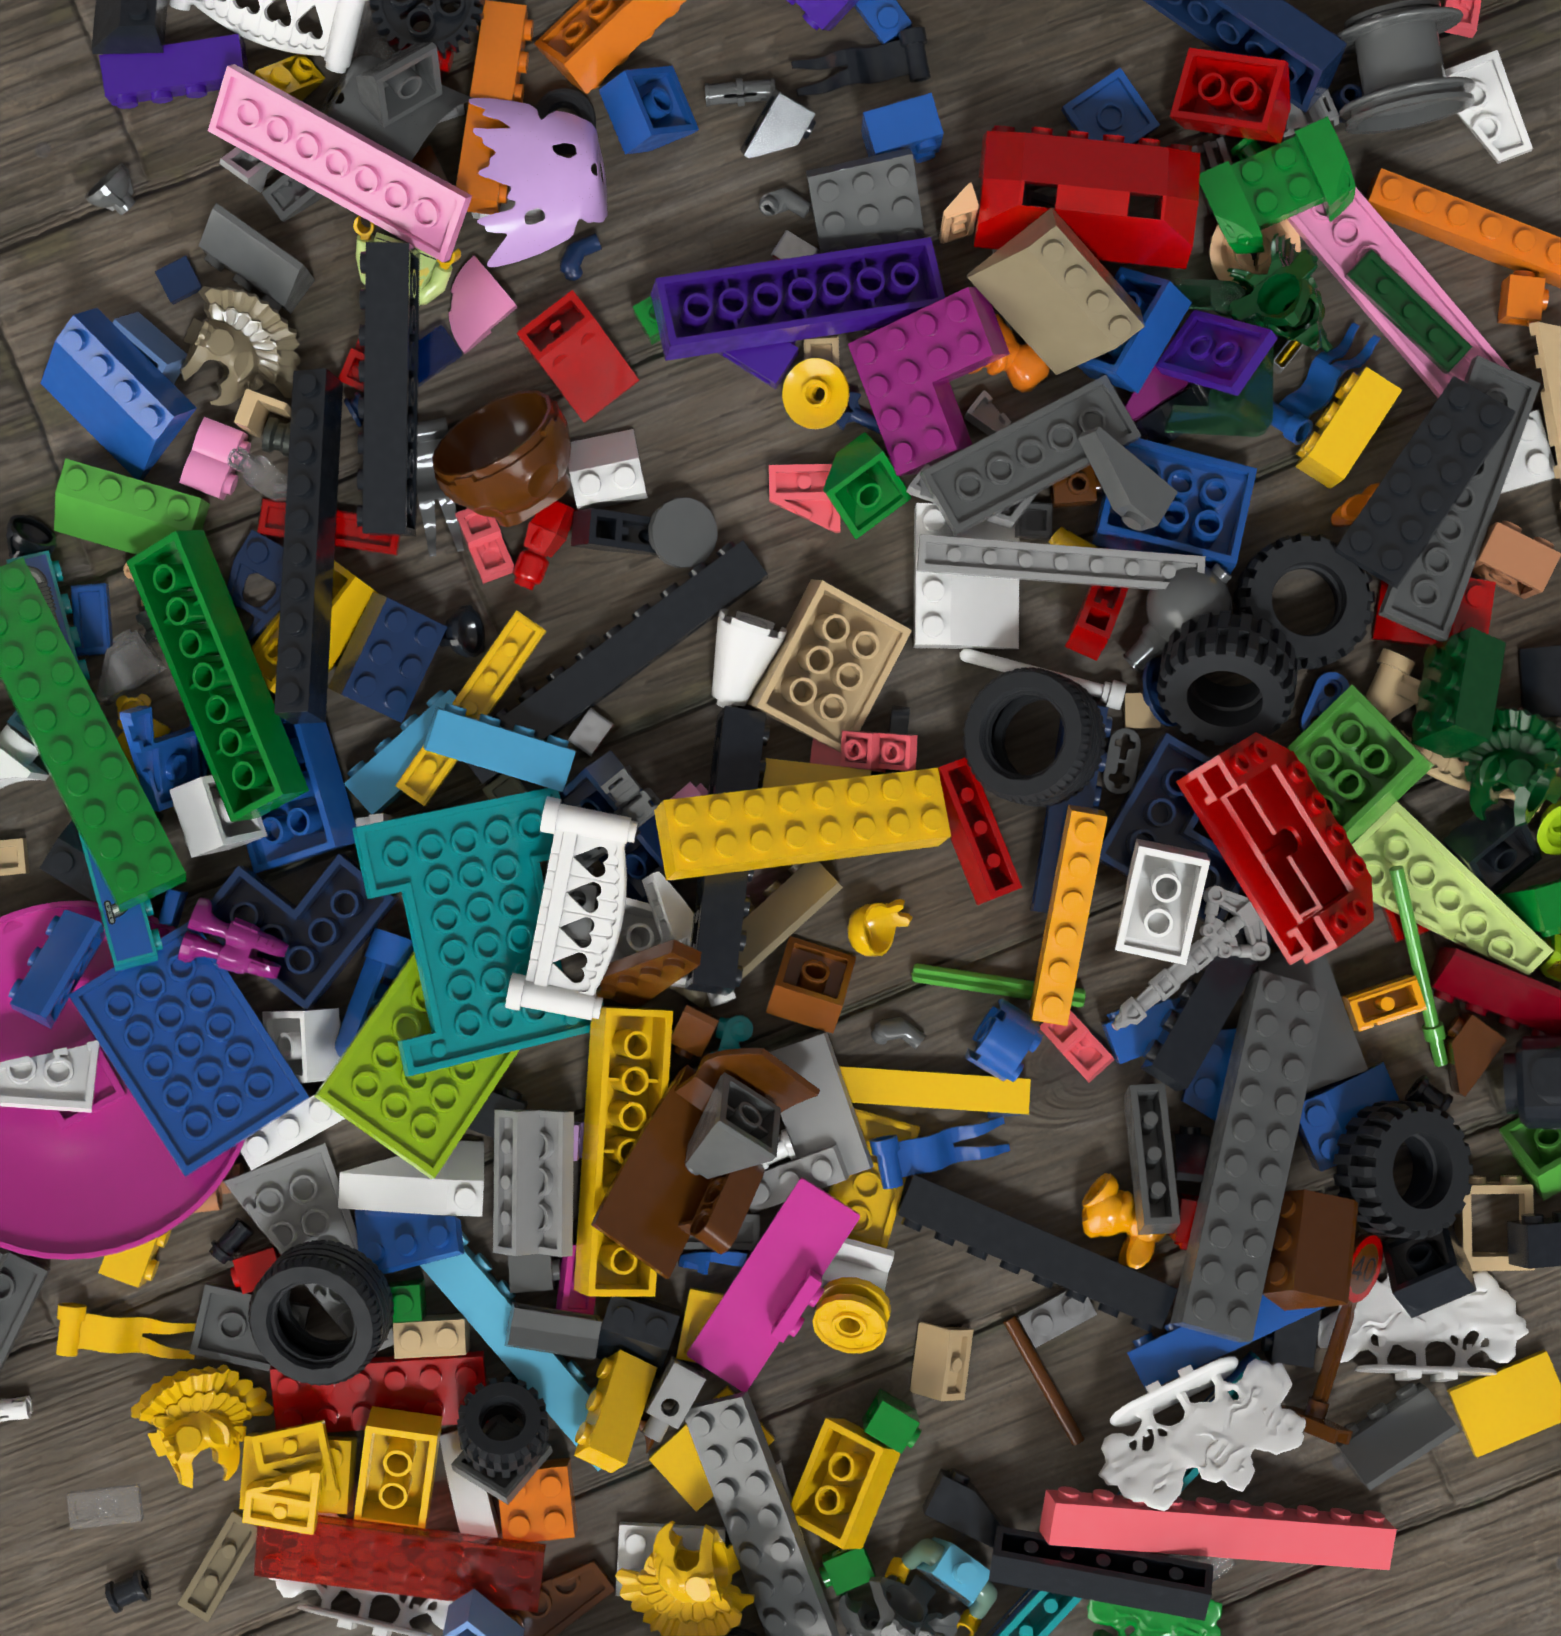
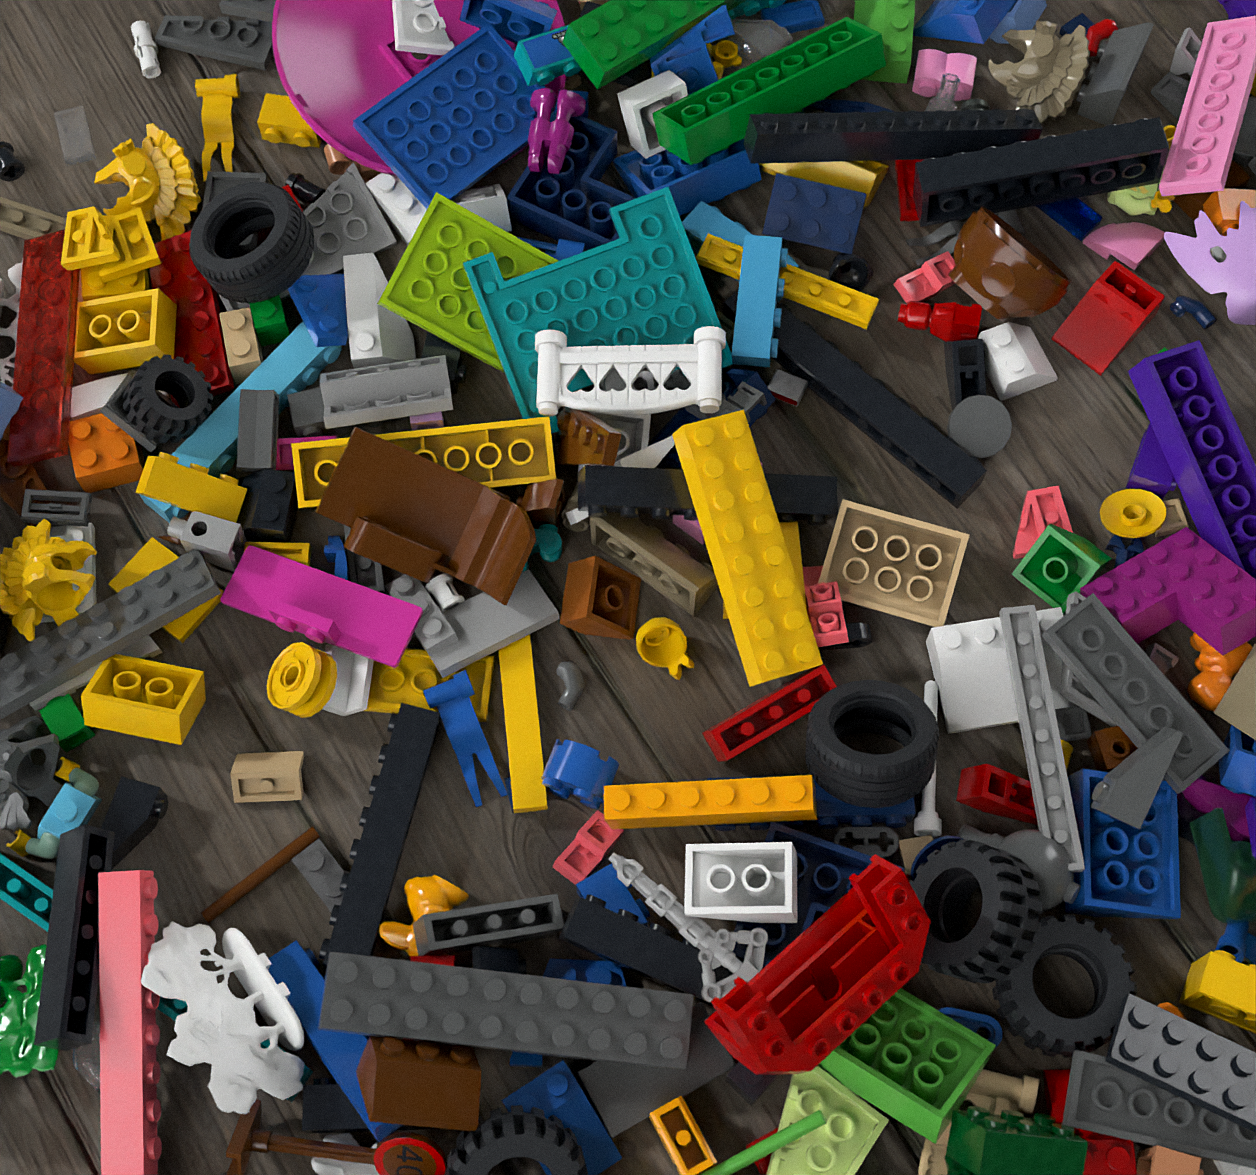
camera: 85 degrees right, 20 degrees down
tan panel [234,389,291,438] -> none
dark grey slope [685,1072,781,1179] -> none
white cone [712,609,787,708] -> none
green brick [862,1388,922,1454] -> none
bright green axle [912,963,1086,1007] -> none
none -> dark grey tile [20,489,92,527]
none -> red arm [1086,19,1118,57]

